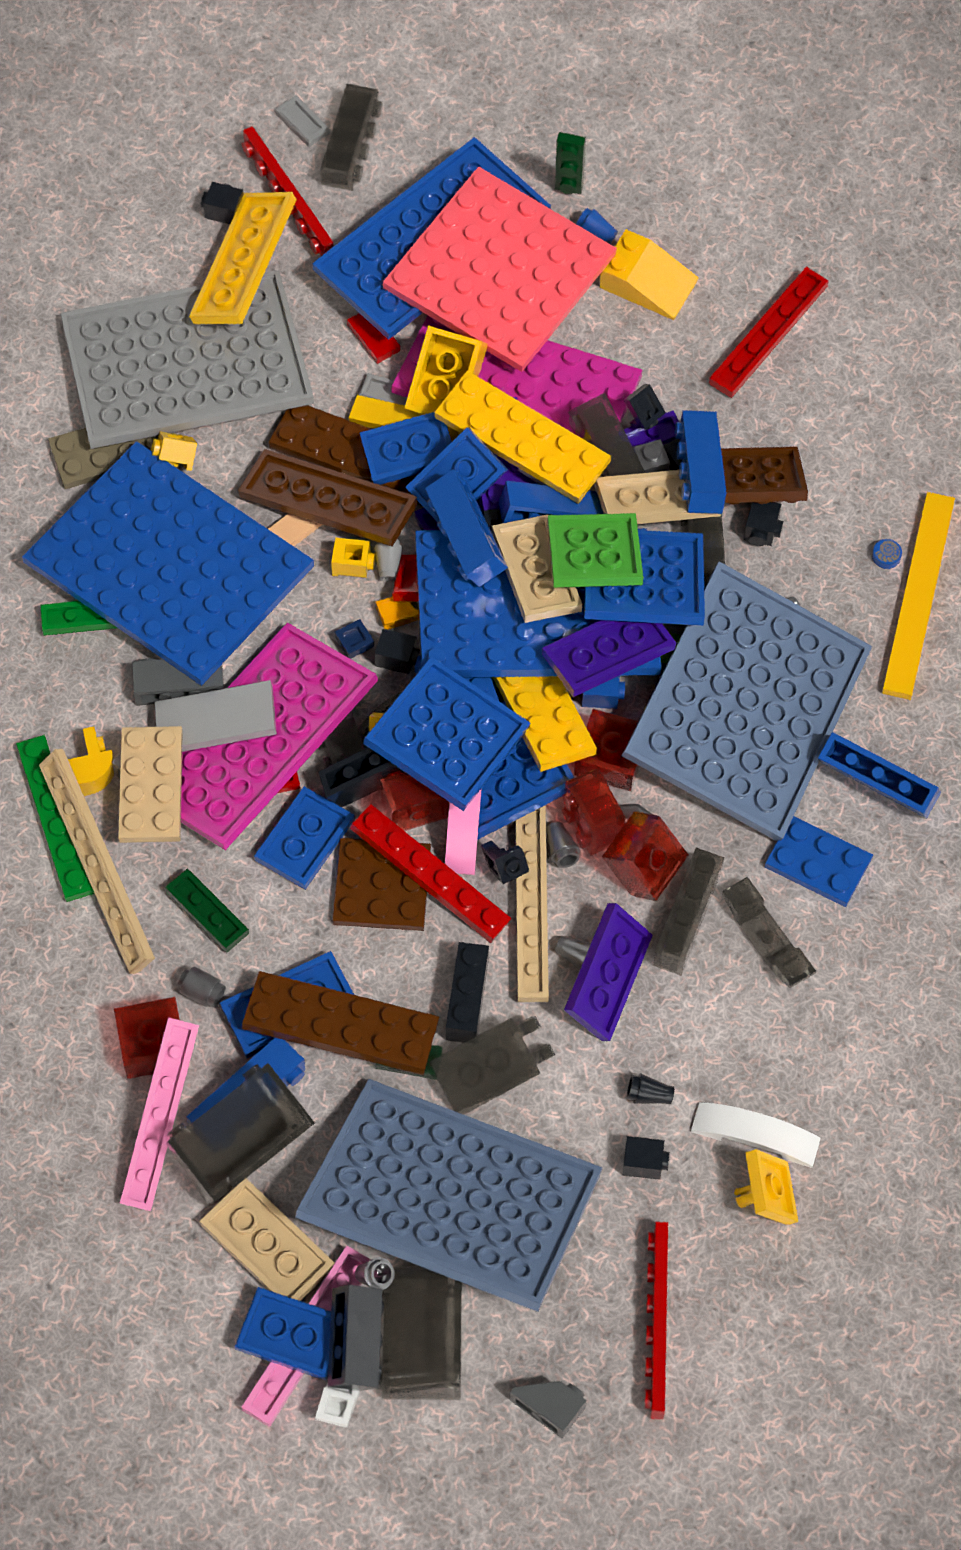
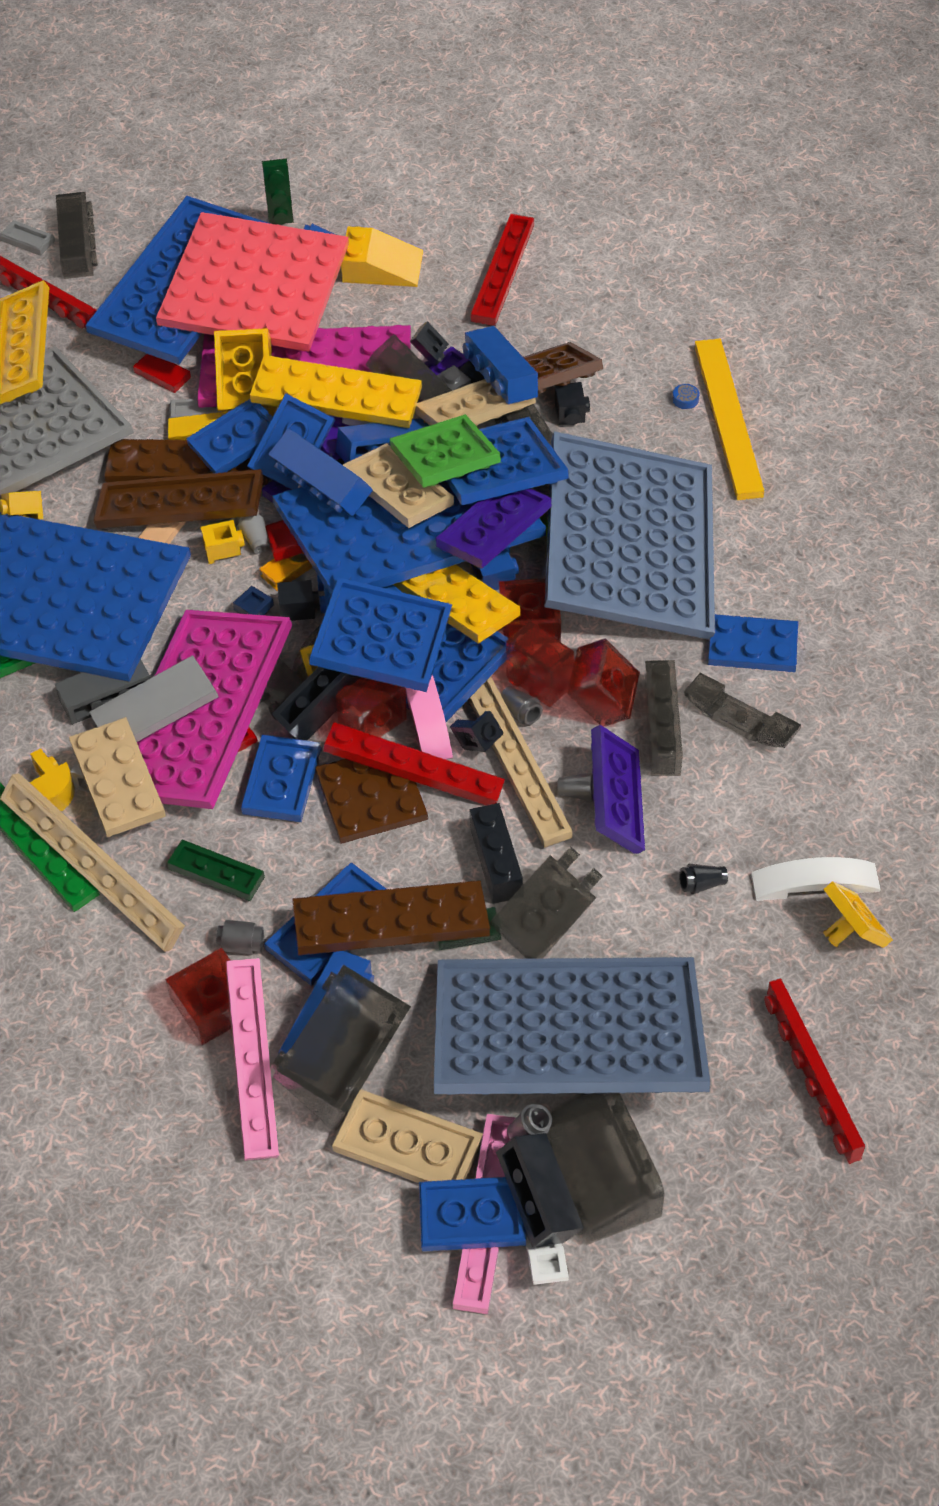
camera: 20 degrees left, 10 degrees down
dark grey slope [510,1381,586,1439] -> none
black brick [622,1136,670,1180] -> none
blue brick [818,732,941,819] -> none

